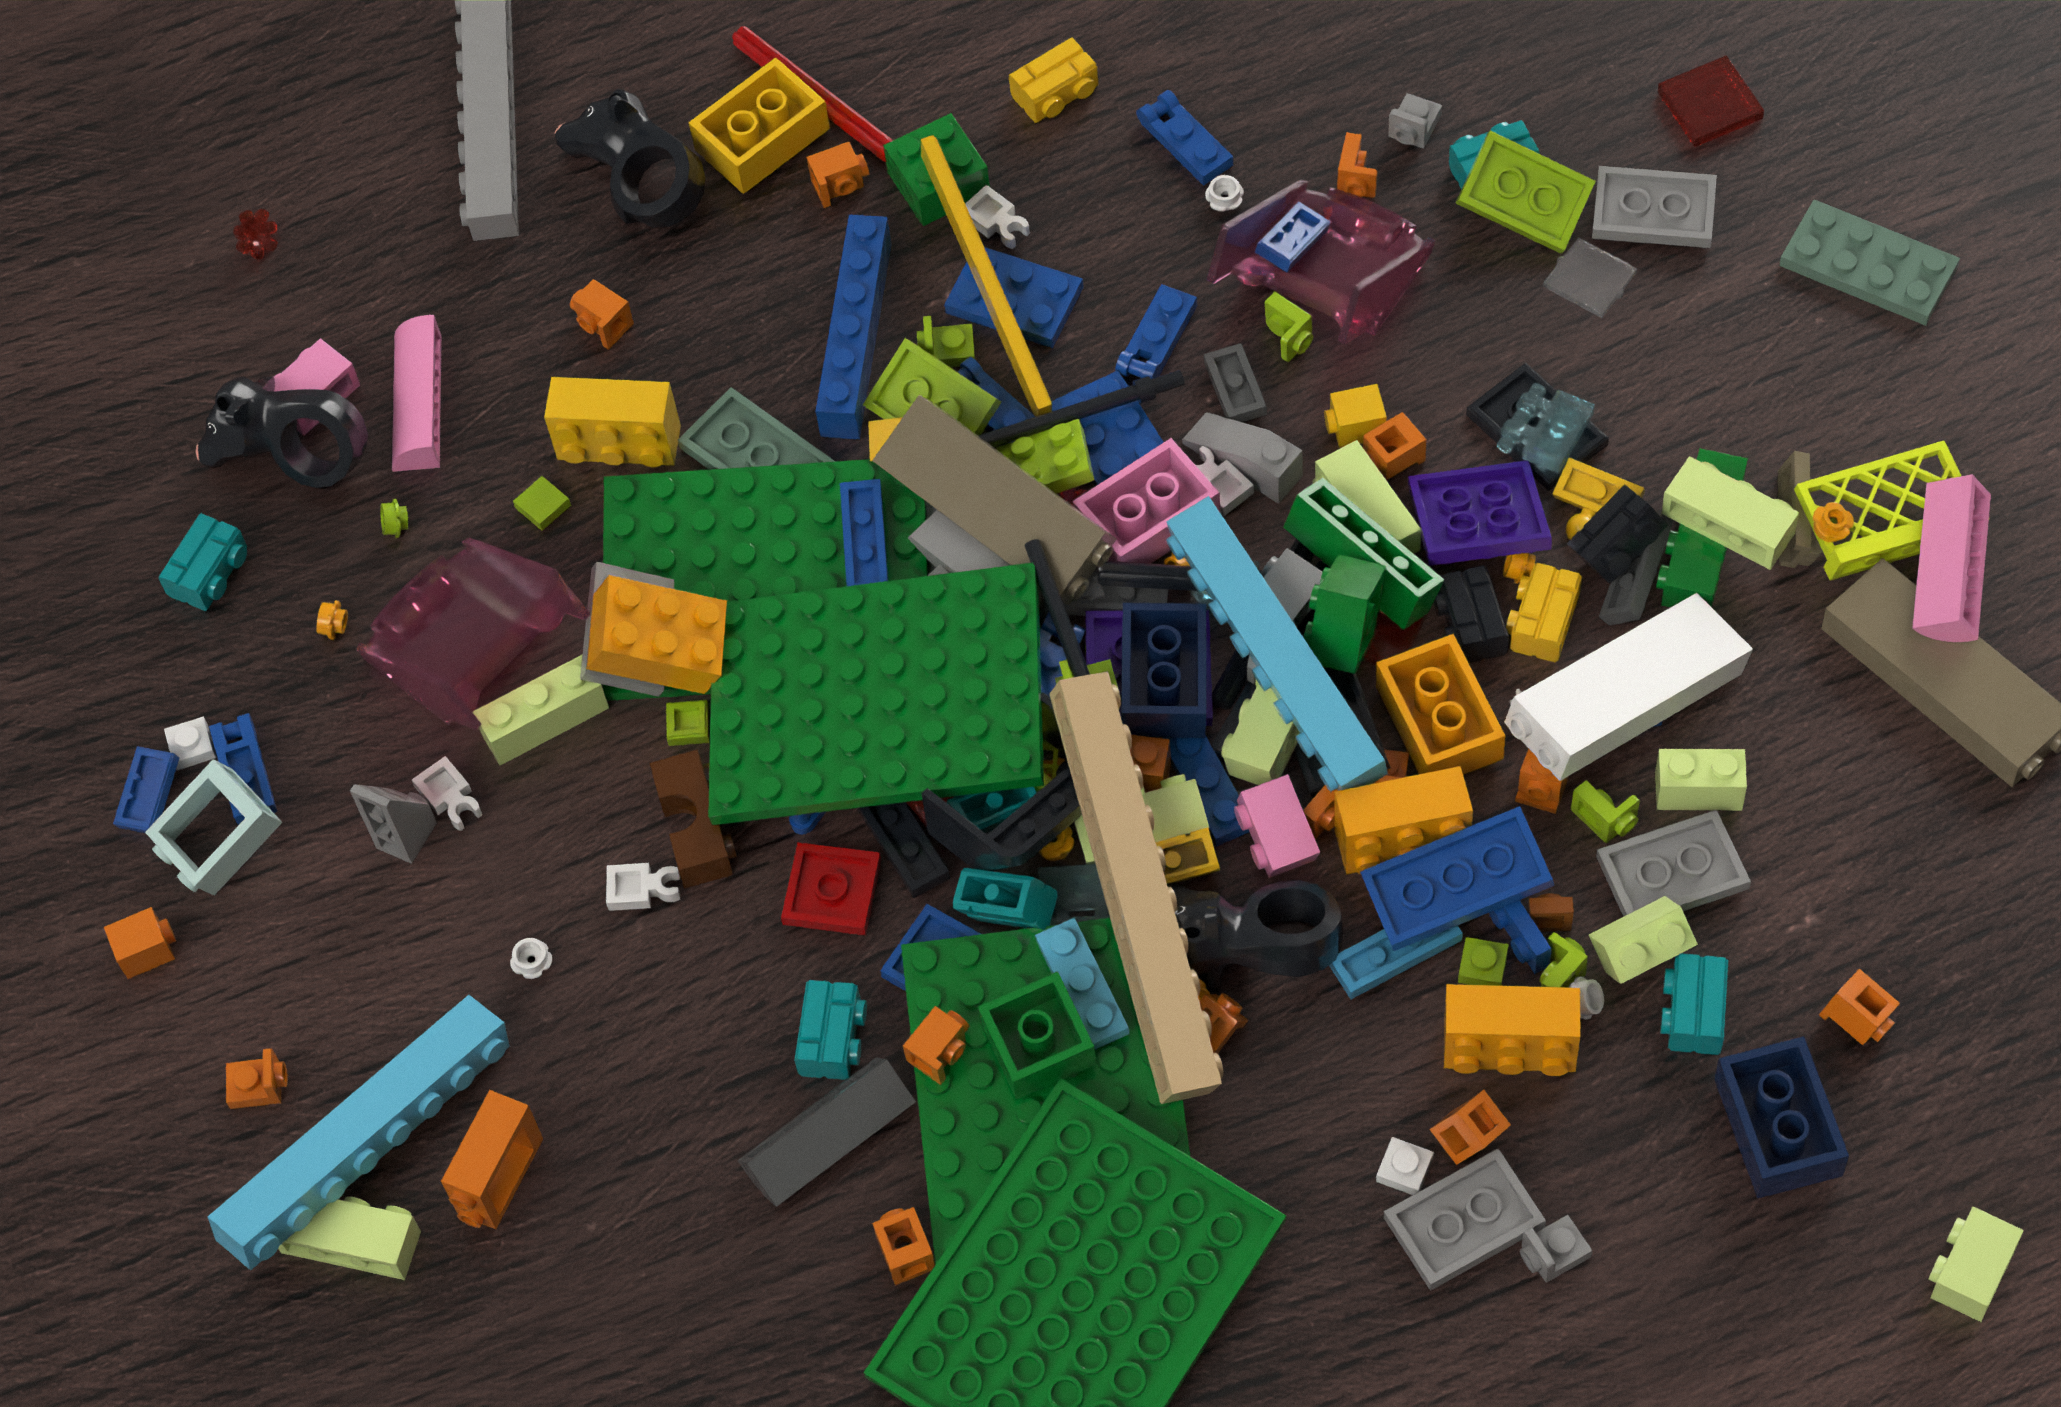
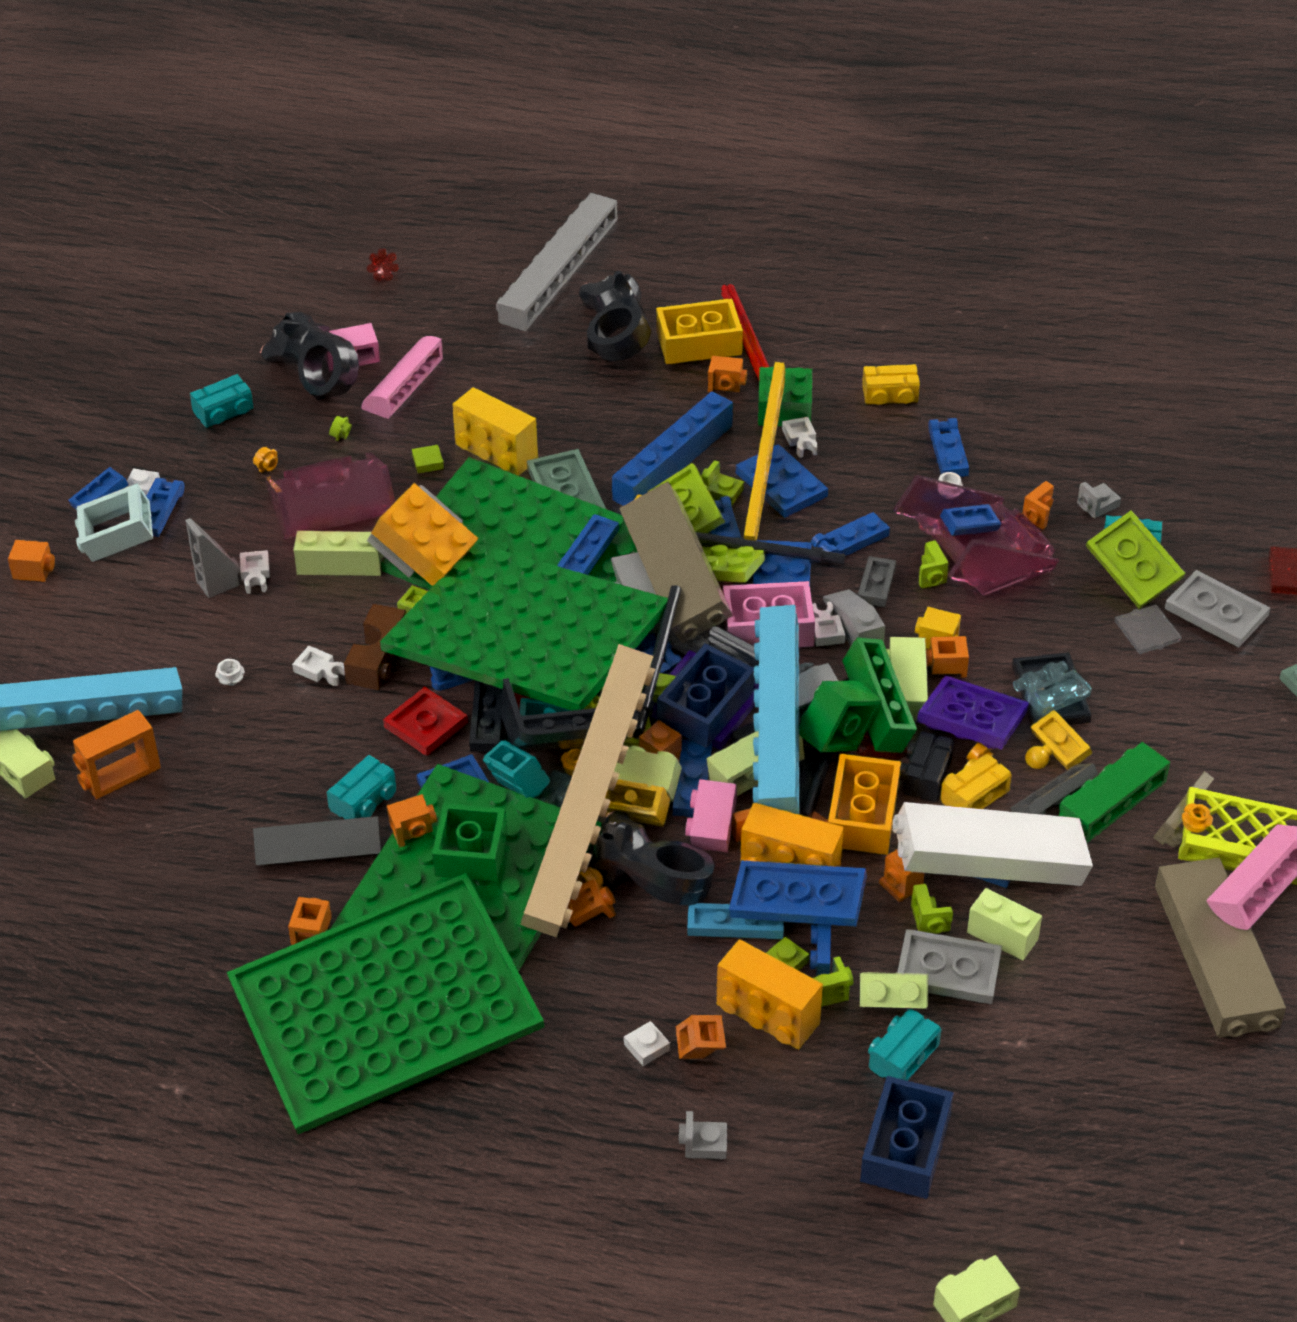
camera: 25 degrees right, 15 degrees down
orange bracket [226,1048,288,1109] -> none
orange brick [570,279,634,350] -> none
medium azure plate [1035,918,1129,1049] -> none
light grey plate [1384,1149,1546,1291] -> none
dark orange plate [1528,893,1574,932] -> none
black brick [1567,484,1668,584] -> none
white plate [1569,977,1604,1020] -> none
yellowish green brick [1661,456,1799,570] -> none
orange brick [1819,969,1900,1045] -> none

